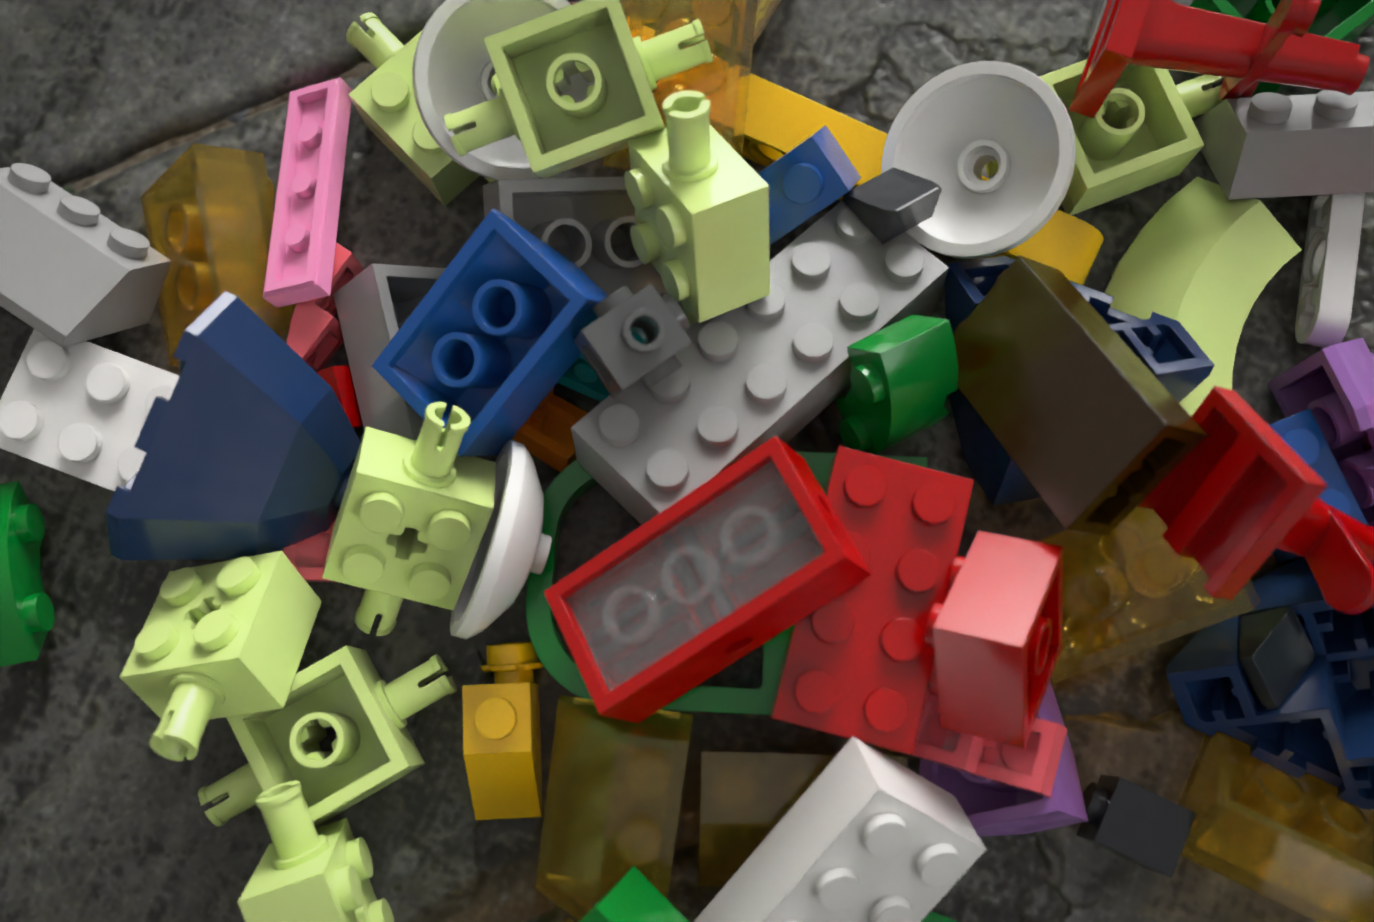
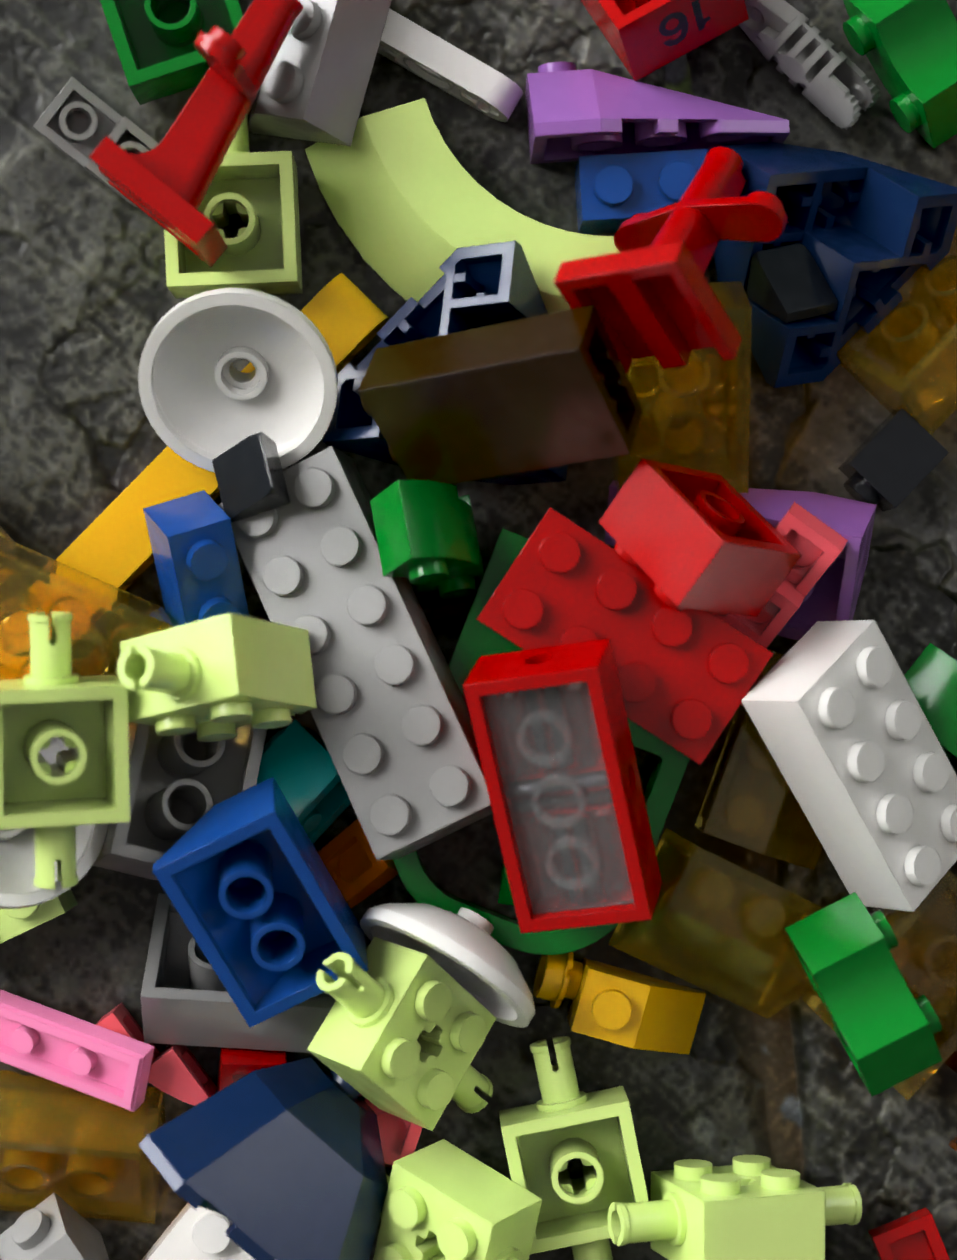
camera: 75 degrees left, 10 degrees up
dark grey brick [574,283,692,398] -> none

